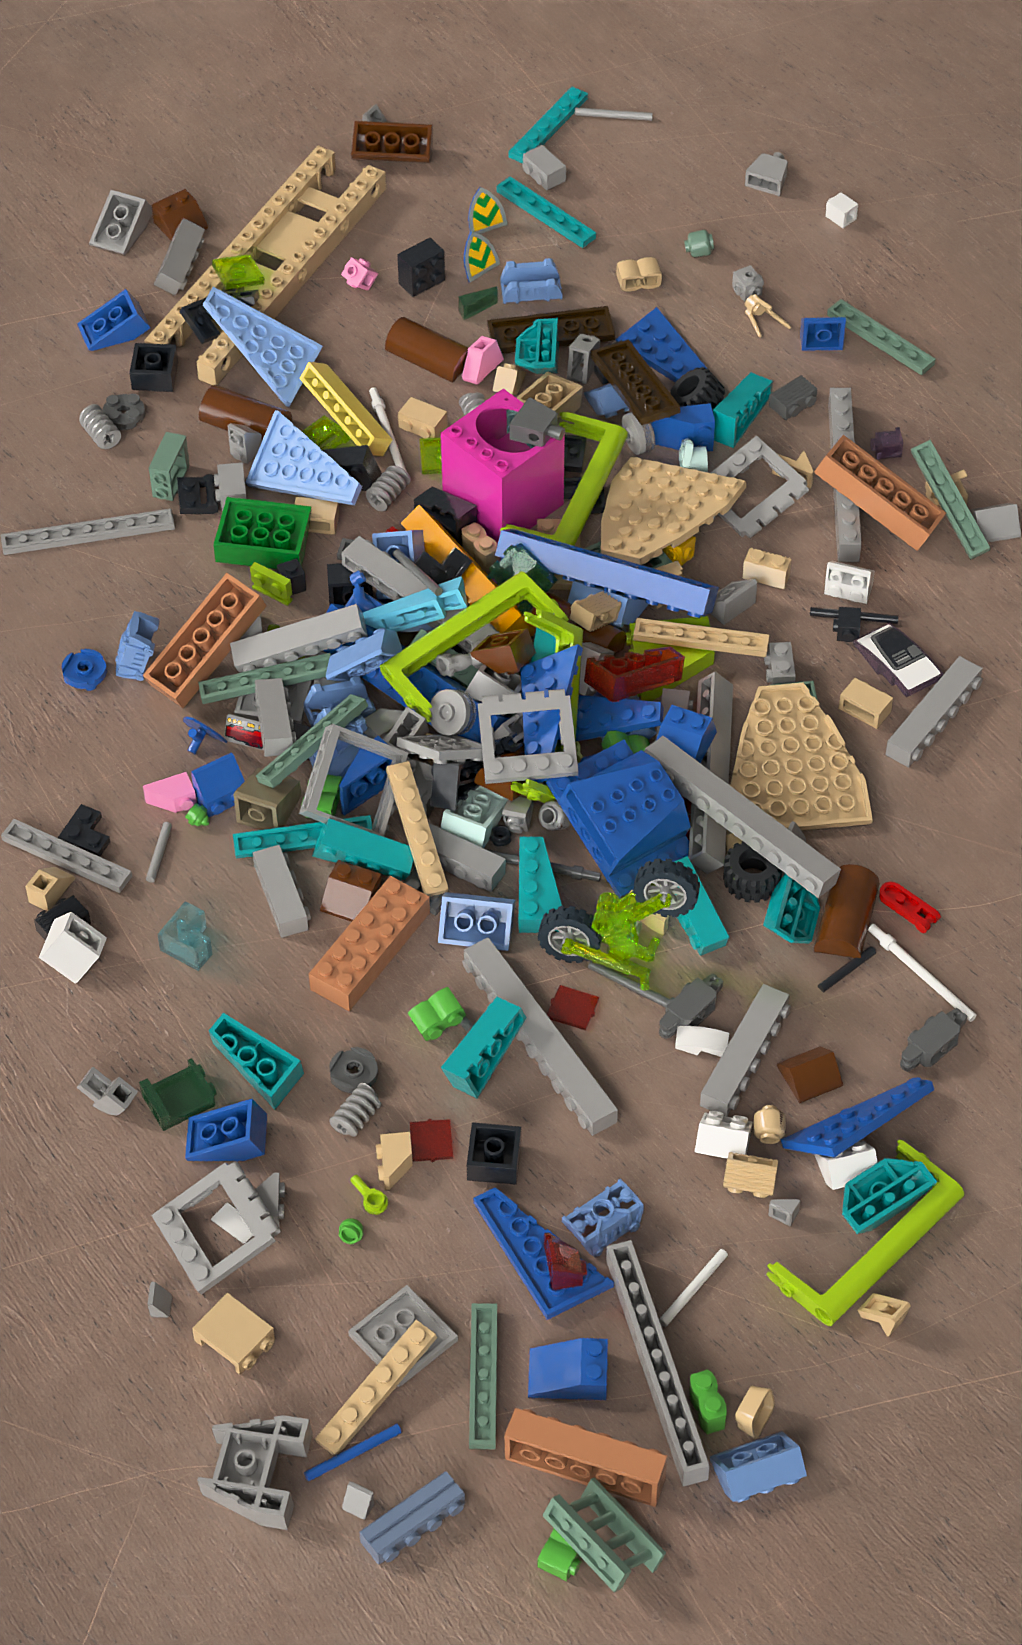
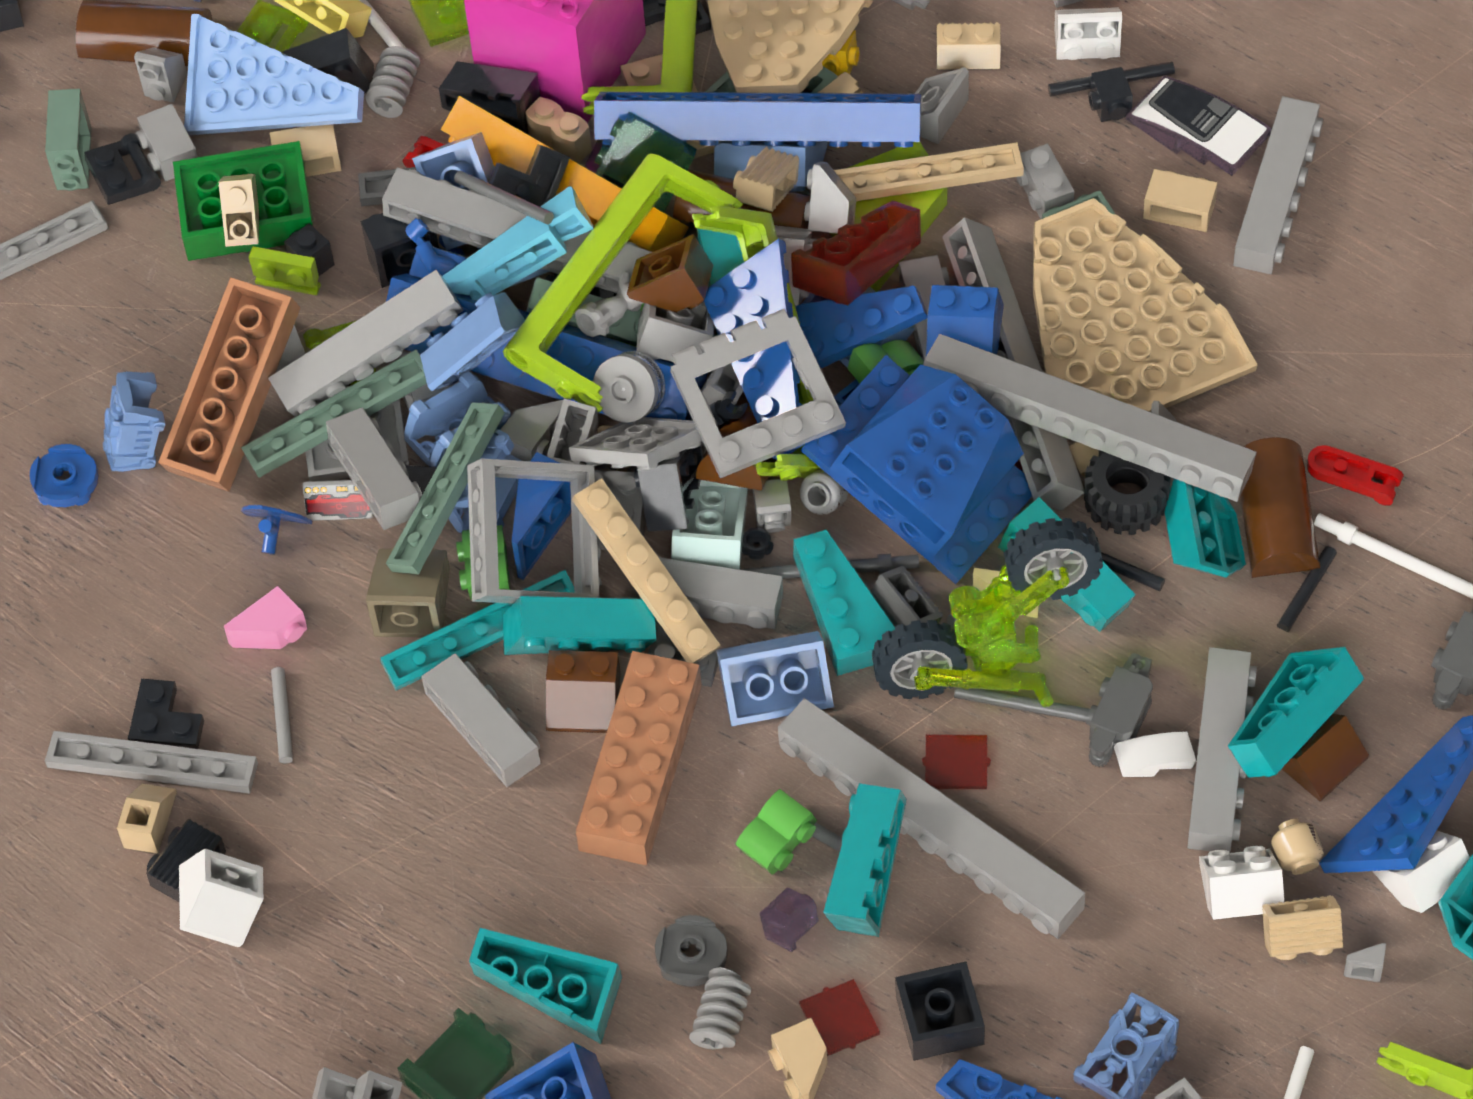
camera: 15 degrees left, 5 degrees up
clear light blue brick [157,901,212,971] -> none
bright green plate [185,803,209,826] -> none
blue slope [191,753,245,817] -> none
none -> tan slope [219,174,259,247]
none -> clear purple brick [759,887,819,952]
none -> light grey slope [804,161,856,234]
none -> dark grey brick [871,566,943,627]
none -> black bar [1101,552,1165,591]
none -> teal wedge [1228,647,1365,778]

